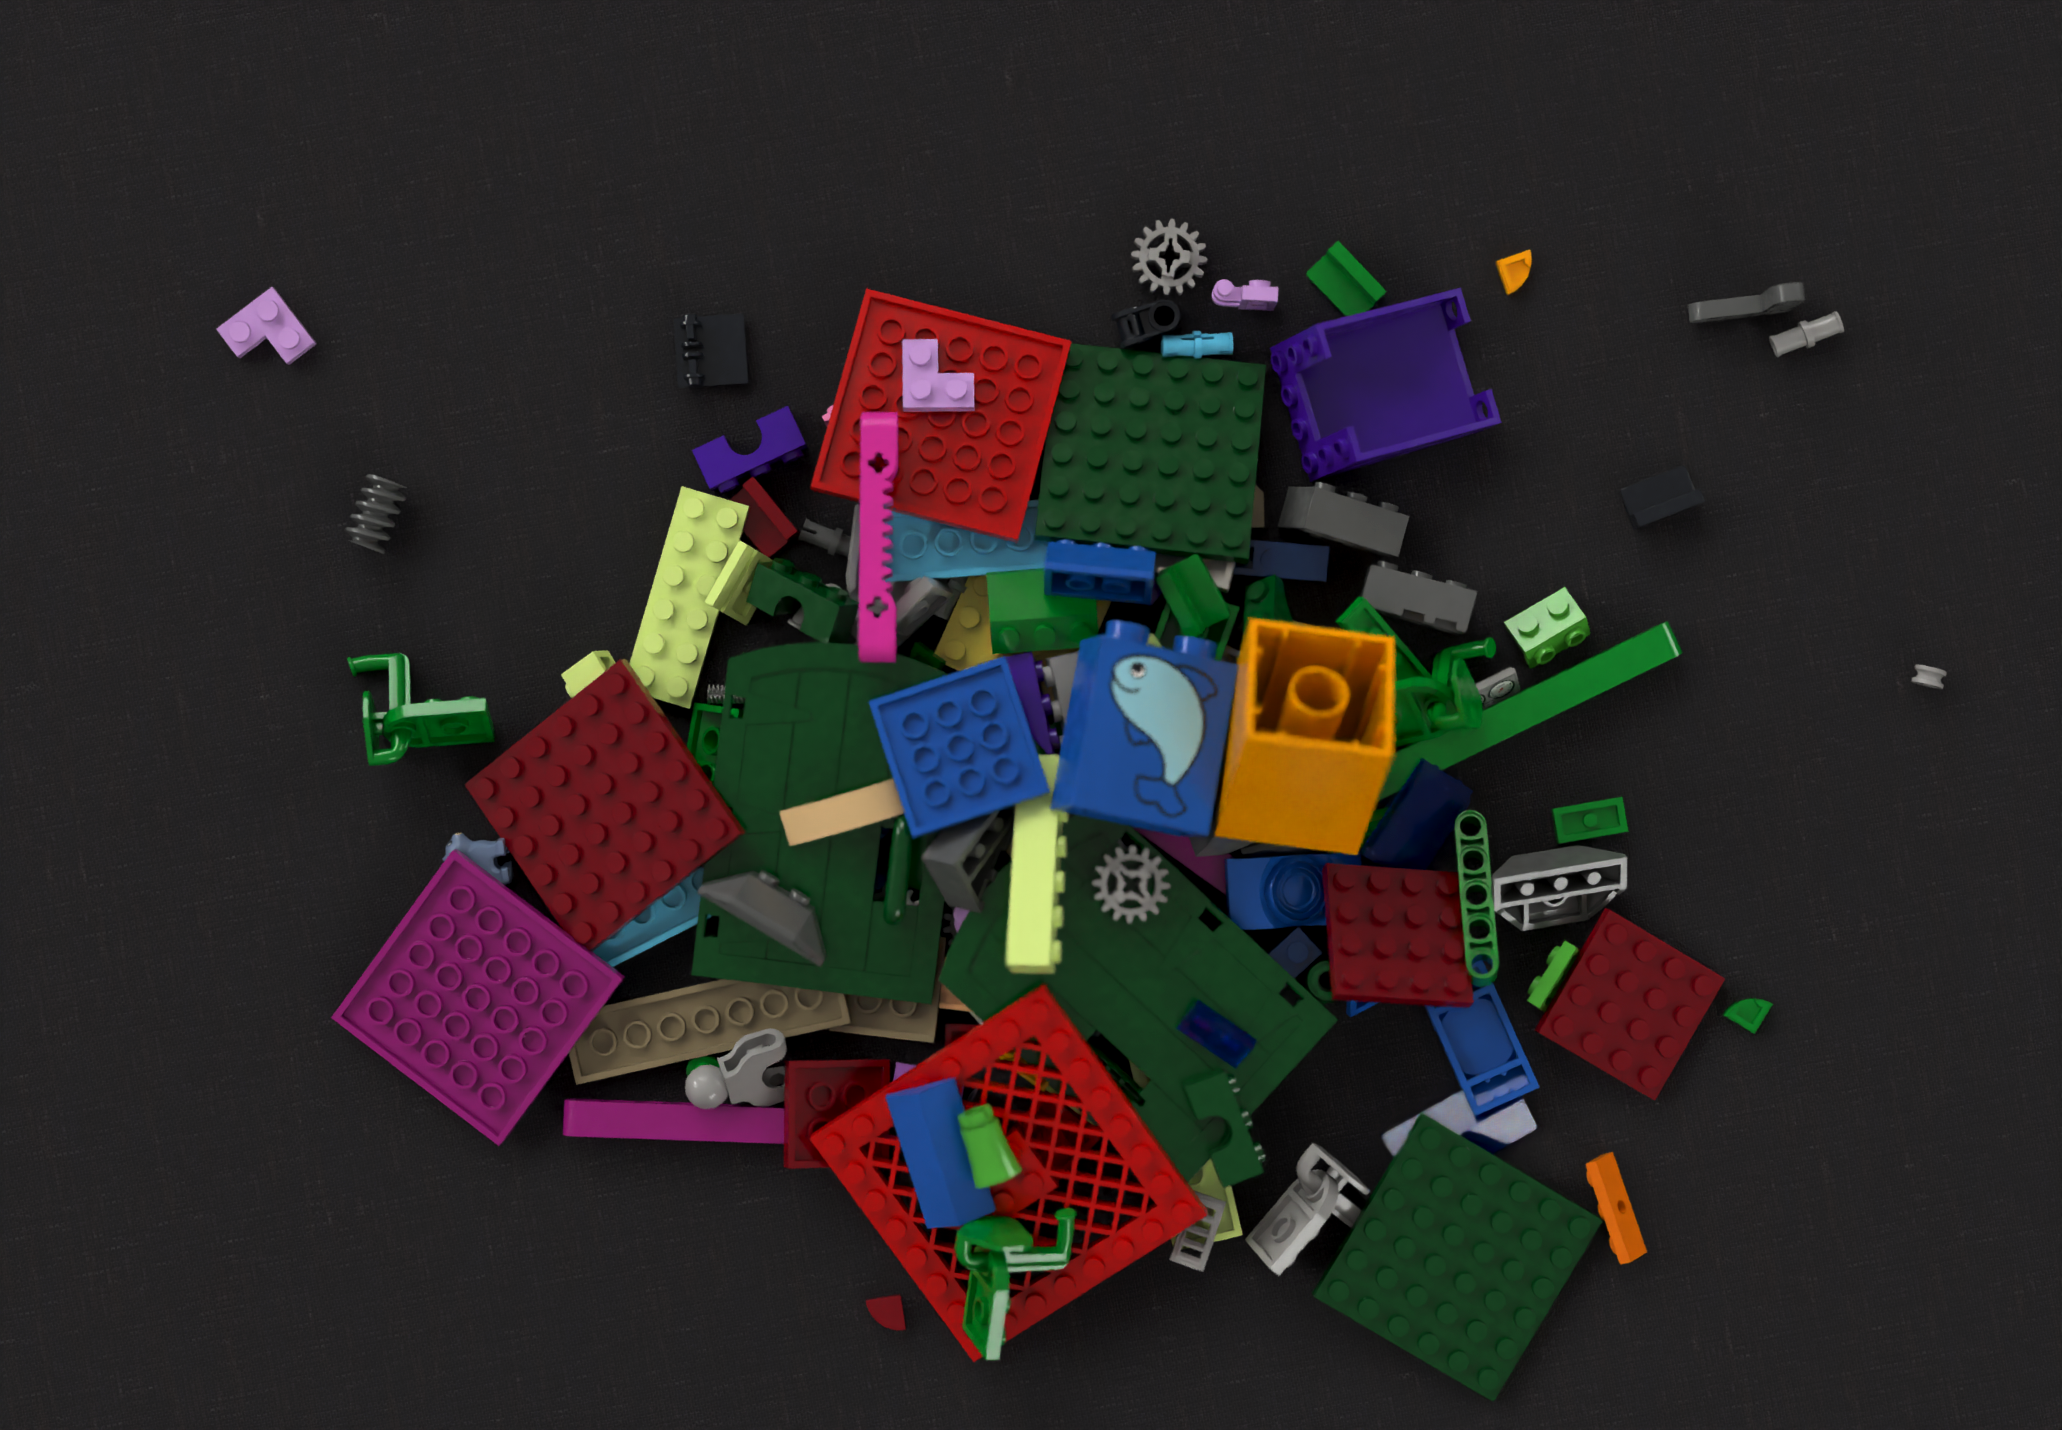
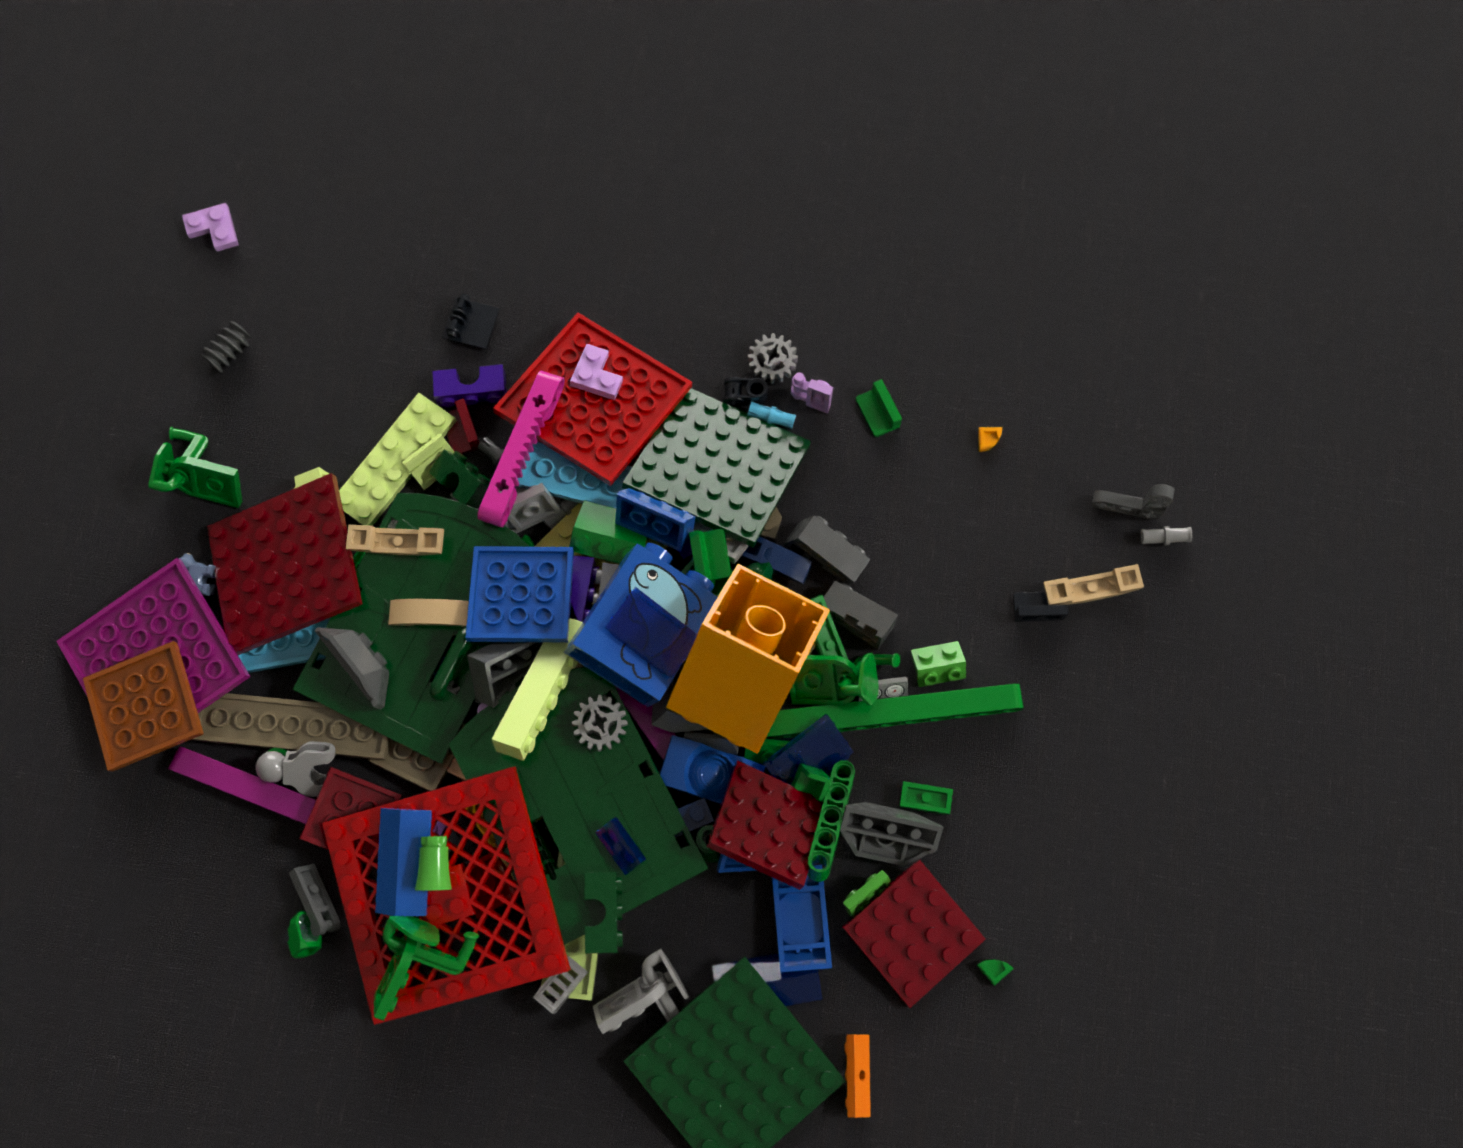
camera: 20 degrees right, 15 degrees down
dark red tile [866,1294,906,1330] -> none
dark purple windscreen [1270,288,1502,482] -> none
light grey bush [1911,664,1947,689] -> none
none -> dark orange plate [83,641,204,772]
none -> green rock [287,911,322,958]
none -> dark grey plate [289,864,341,936]
none -> tan slope [346,525,444,555]
none -> clear blue piece [605,587,697,678]
none -> green panel [791,763,832,802]
none -> tan slope [1043,564,1144,605]

